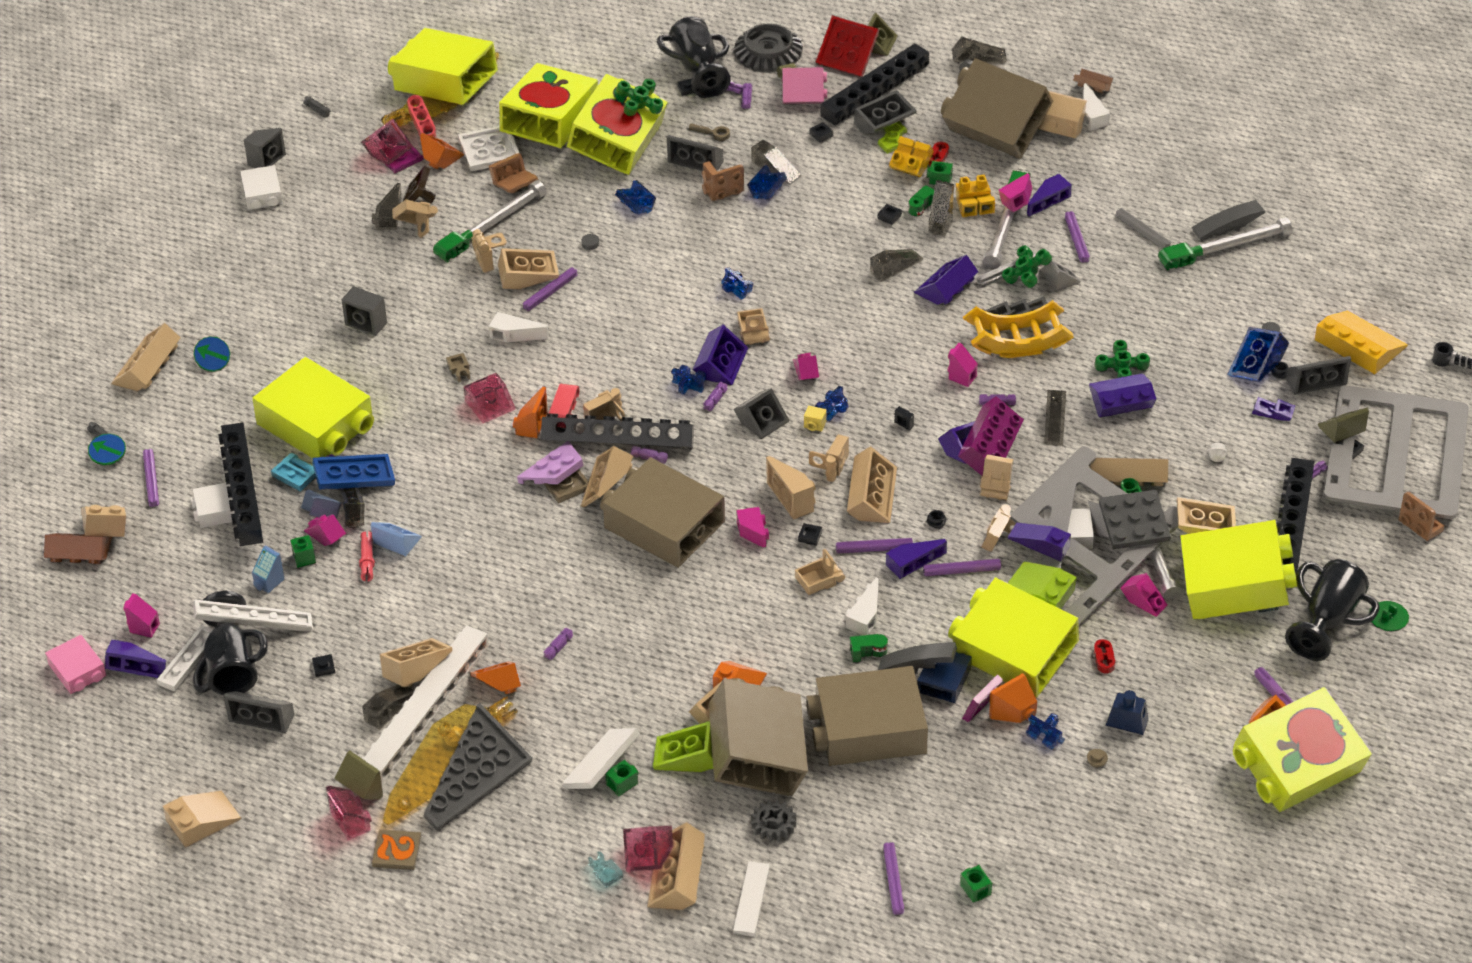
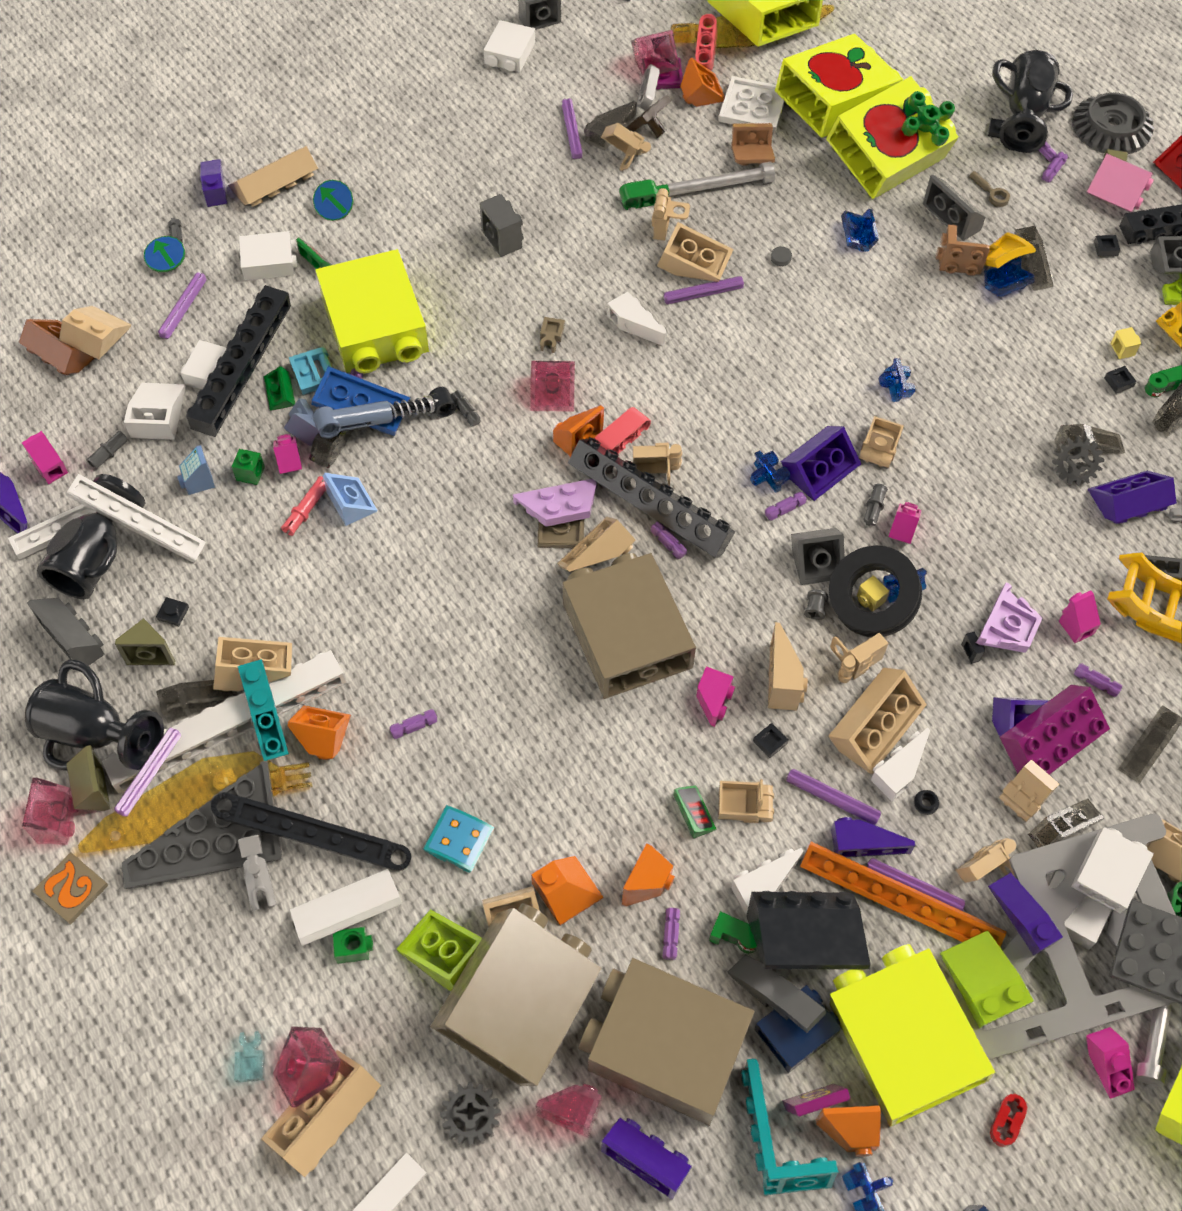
camera: 30 degrees right, 15 degrees up
none -> black piece [24,660,164,771]
none -> dark grey axle [86,431,127,470]
none -> axle [114,728,181,817]
none -> olive slope [115,618,175,665]
none -> white slope [124,383,186,440]
none -> dark purple slope [201,159,228,207]
none -> black plate [211,792,411,871]
none -> teal slope [237,659,289,761]
none -> light grey piece [238,835,277,911]
none -> white brick [239,231,298,281]
none -> green slope [264,366,295,411]
none -> green slope [296,238,332,269]
none -> sand blue piece [312,386,456,438]
none -> dark azure slope [422,805,494,873]
none -> dark grey axle [451,390,481,427]
none -> clear pink slope [536,1084,602,1138]
none -> medium lavender axle [562,98,582,159]
none -> dark purple slope [601,1118,692,1200]
none -> orange slope [622,843,675,906]
none -> light grey beam [637,64,660,111]
none -> medium lavender axle [662,908,680,960]
none -> slope [673,785,717,839]
none -> teal bracket [741,1059,838,1196]
none -> black slope [746,891,871,969]
none -> orange plate [800,842,1006,947]
none -> dark grey bush [804,589,829,620]
none -> black tyre [829,545,922,637]
none -> dark grey axle [864,484,888,526]
none -> white slope [871,728,930,802]
none -> lavender wing [976,582,1042,653]
none -> yellow plate [984,232,1036,268]
none -> clear smoke slope [1028,798,1104,848]
none -> dark grey gear [1052,436,1104,486]
none -> white brick [1071,827,1154,913]
none -> light yellow plate [1111,327,1141,359]

